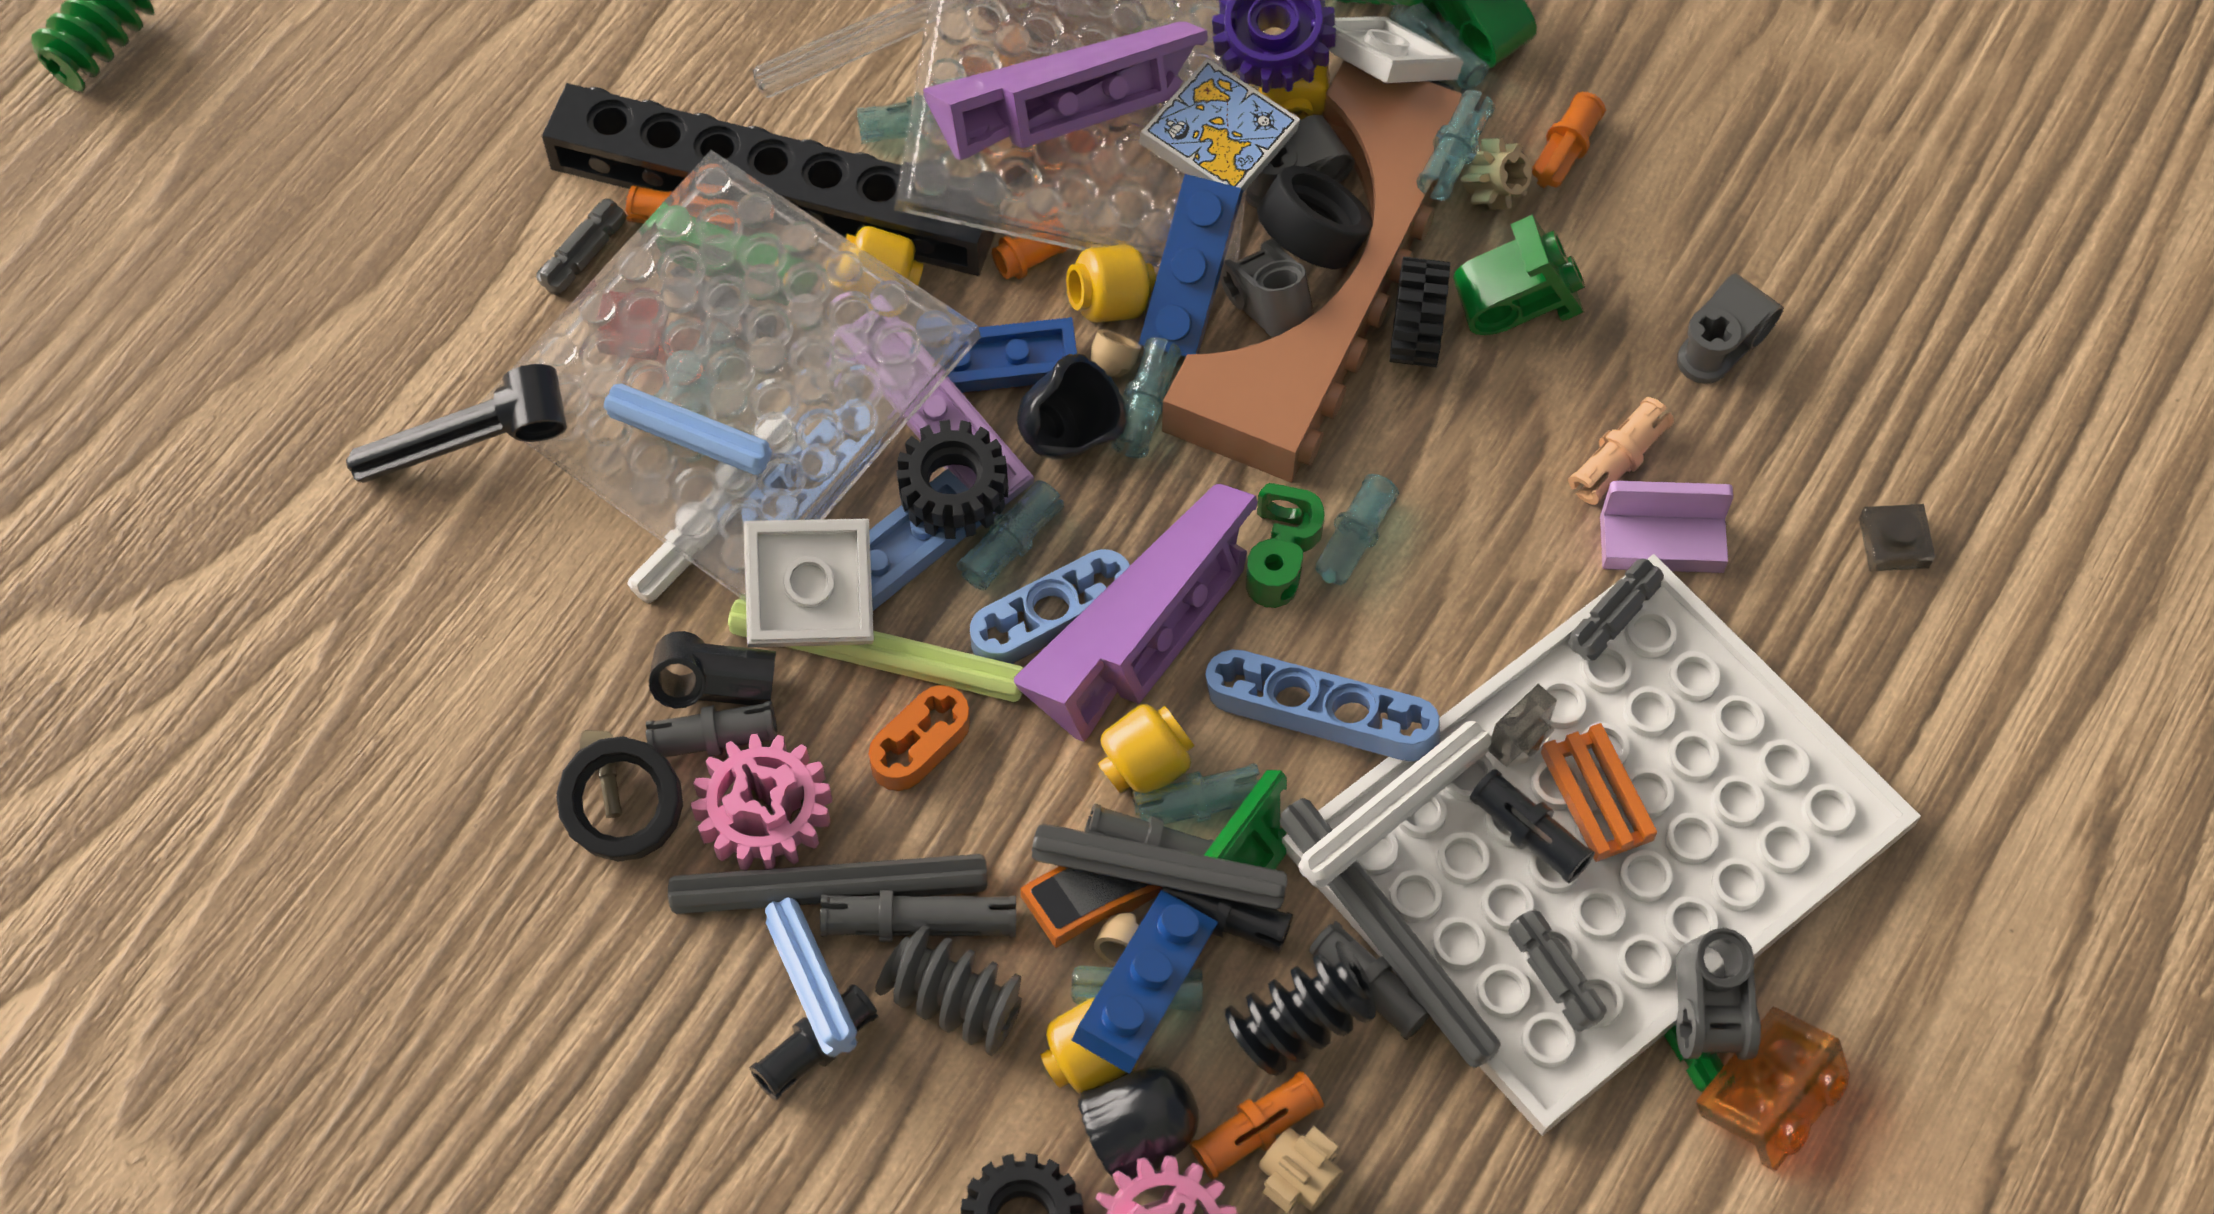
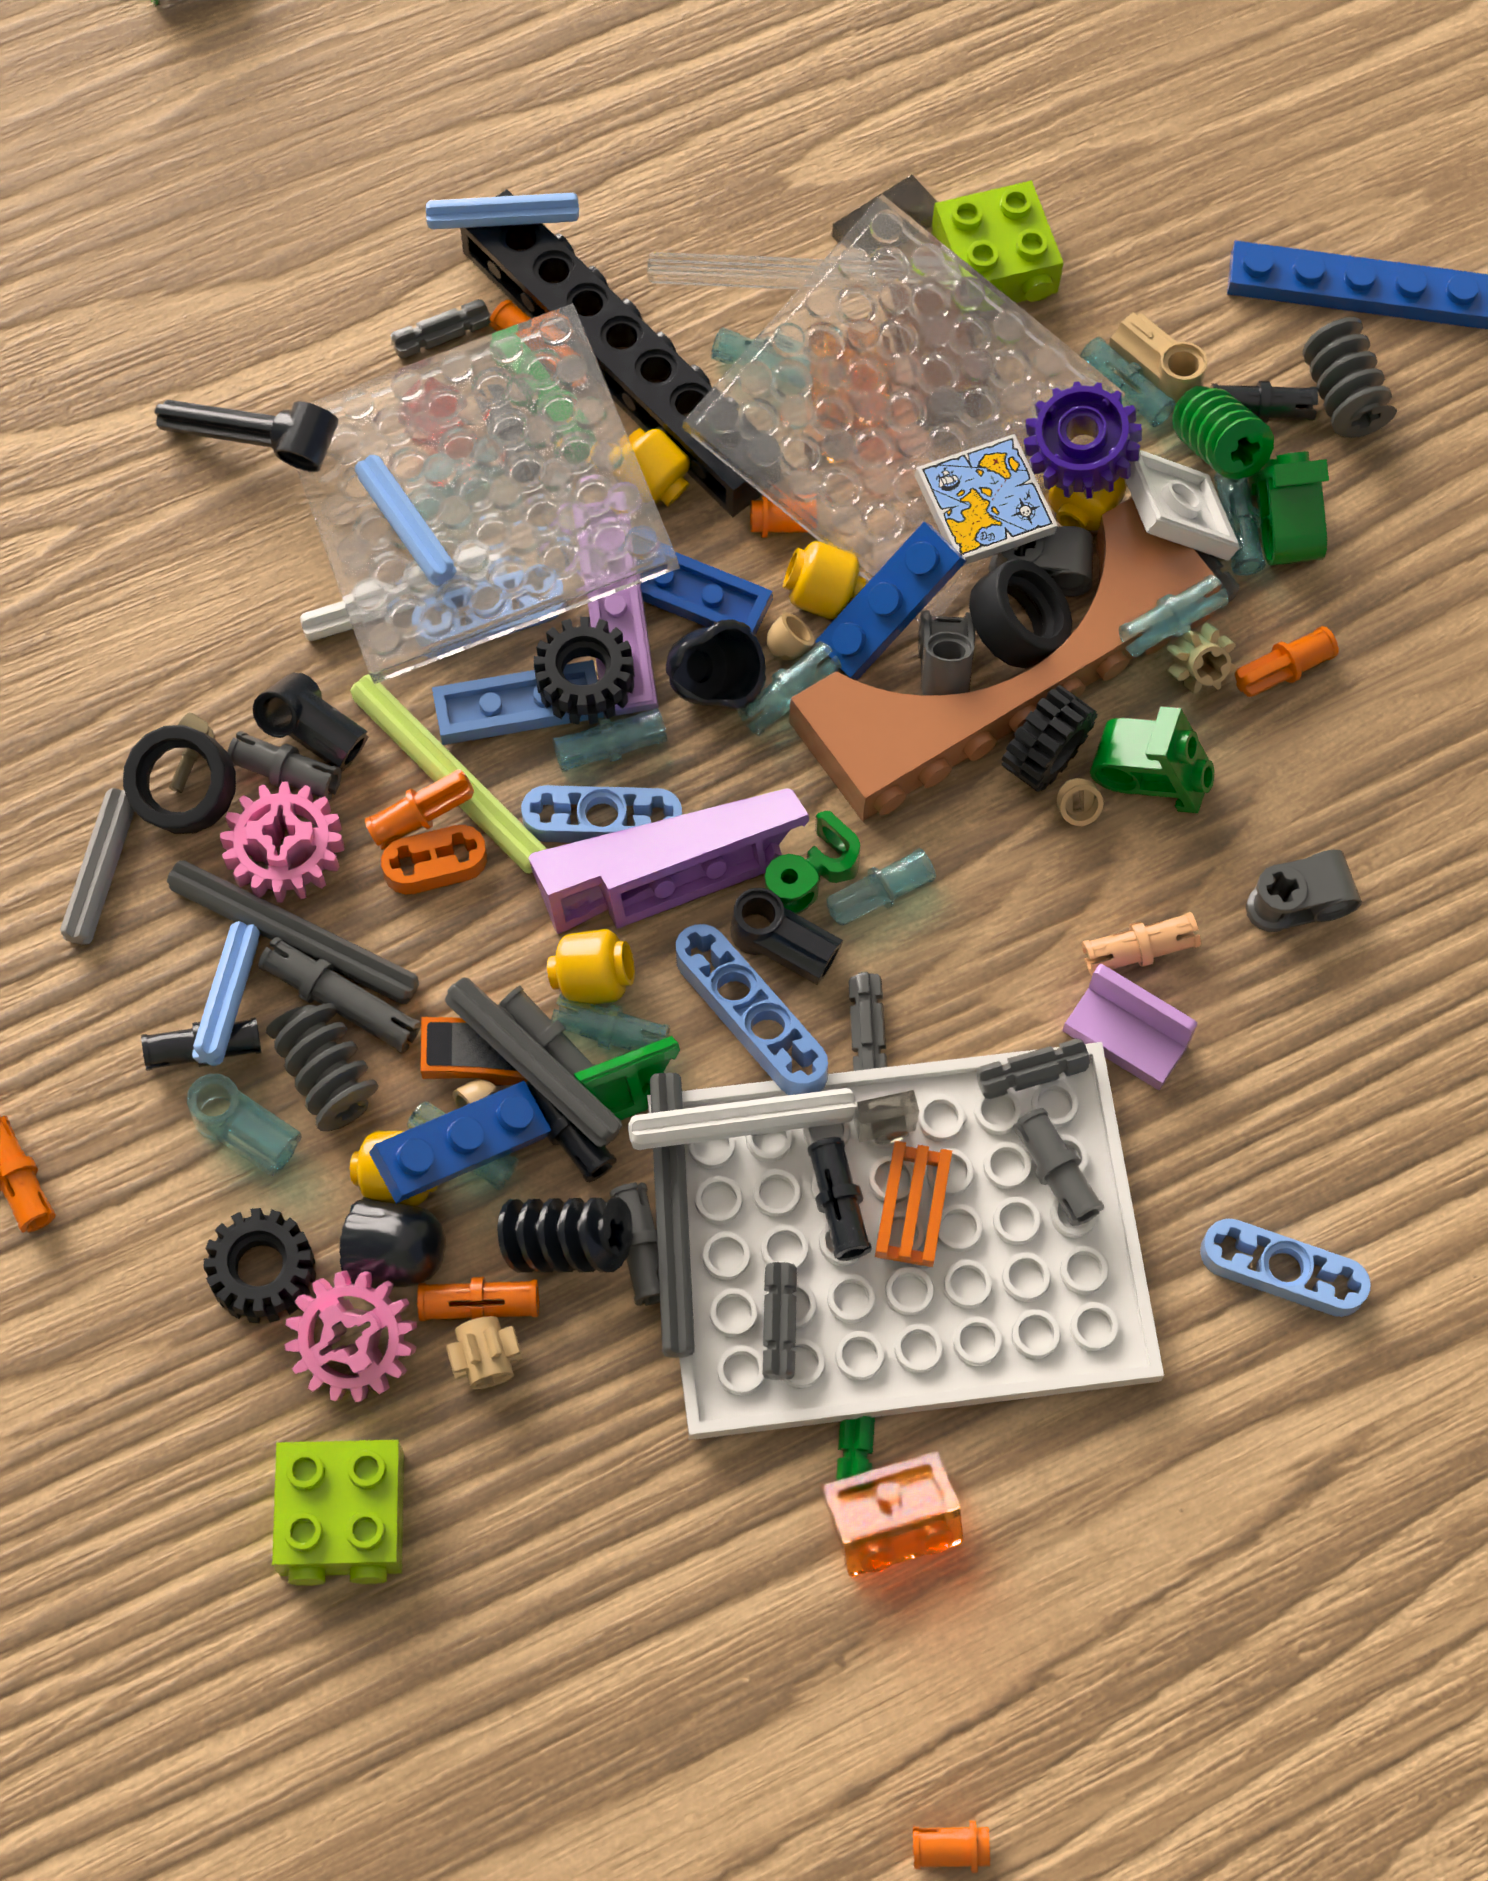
camera: 30 degrees right, 5 degrees up
white tile [743,519,874,648] -> none
medium lavender wedge [923,21,1208,160] -> none
dark grey piece [1675,928,1761,1060] -> none
clear smoke plate [1859,504,1935,571] -> none
none -> light grey axle [60,788,135,945]
none -> clear light blue piece [187,1074,302,1177]
none -> orange axle [365,770,474,850]
none -> light blue axle [426,193,579,230]
none -> black piece [730,888,843,985]
none -> dark grey axle [848,972,887,1071]
none -> dark grey pin [1013,1108,1104,1226]
none -> tan hinge [1056,778,1104,826]
none -> light blue beam [1200,1219,1371,1317]

